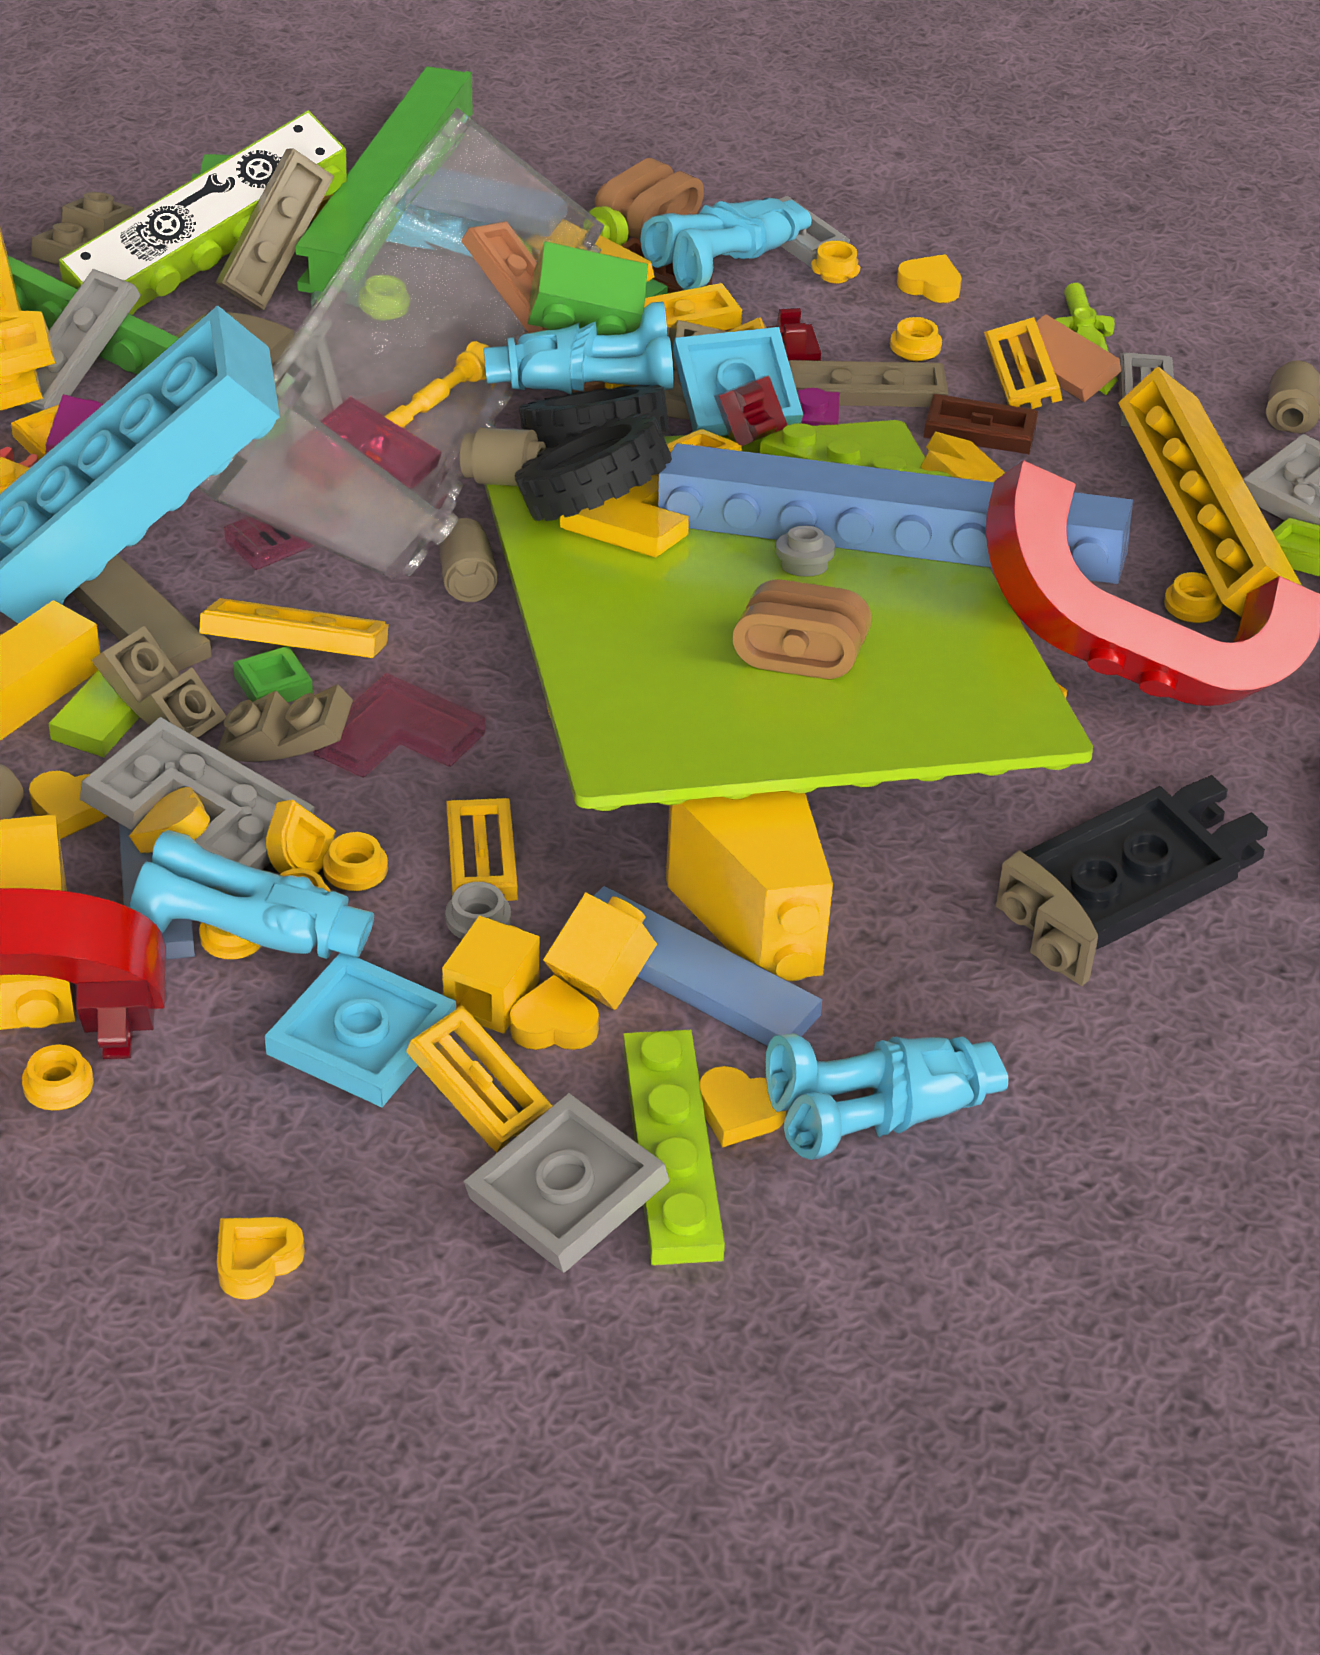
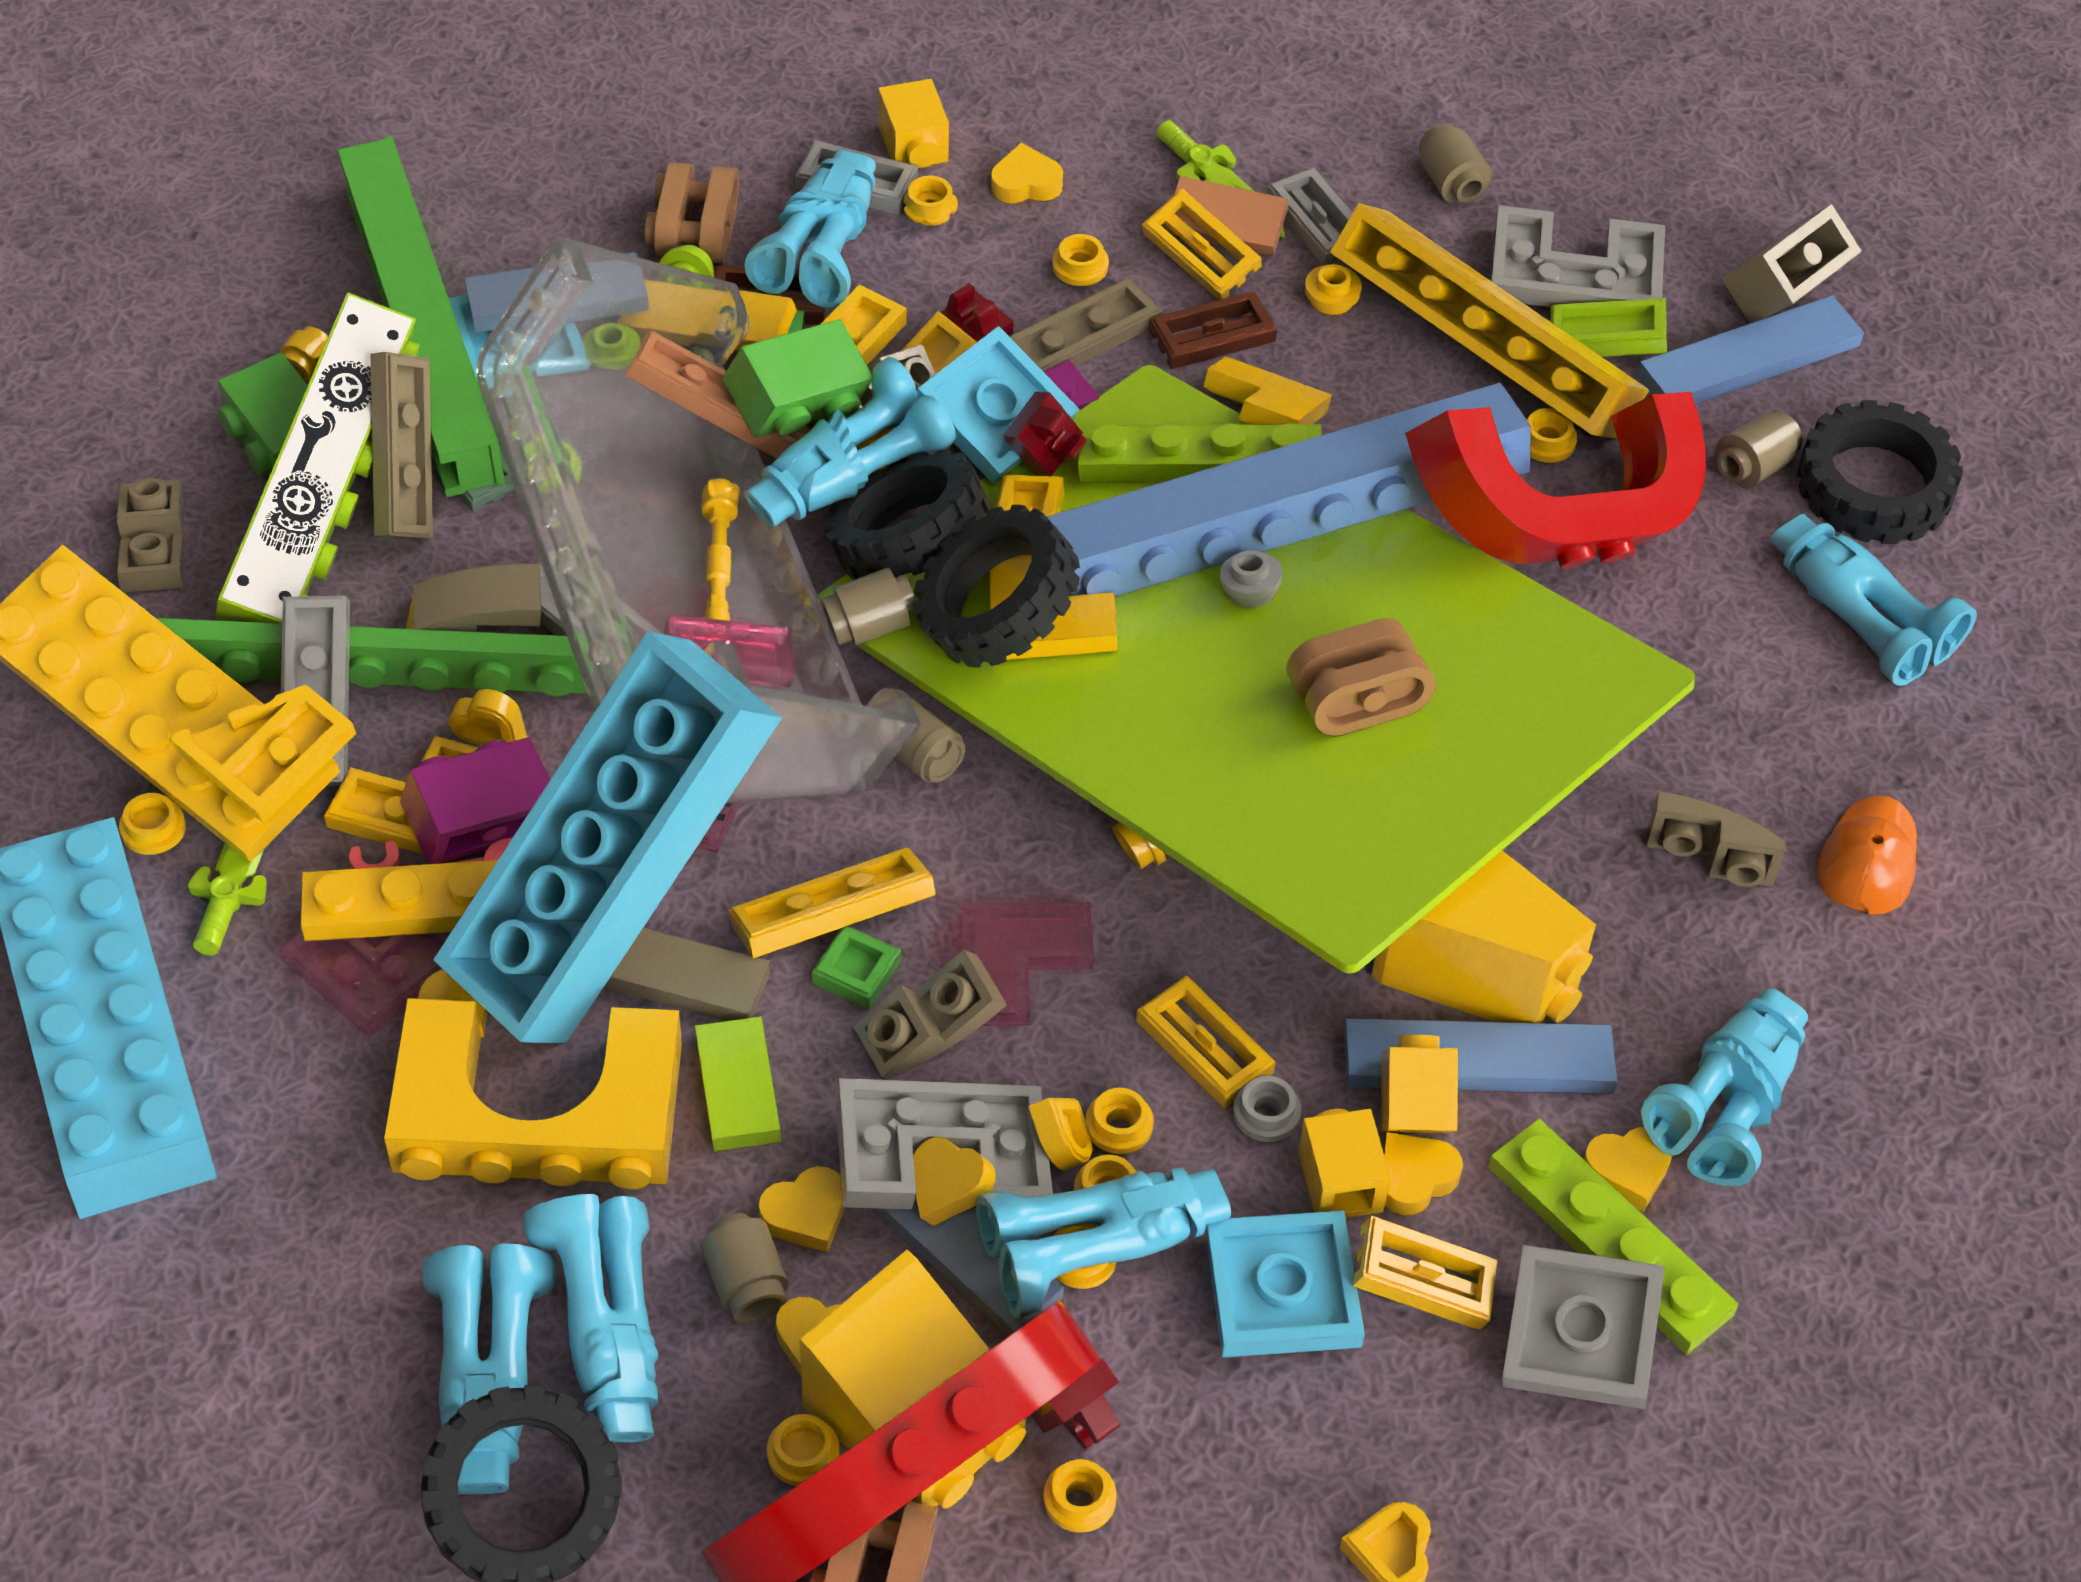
camera: 35 degrees left, 10 degrees up
dark tan slope [91,625,226,738] -> none
black tile [1023,775,1268,950] -> none
none -> yellow brick [878,78,949,168]
none -> yellow plate [1305,264,1362,315]
none -> orange cap [1817,795,1917,915]

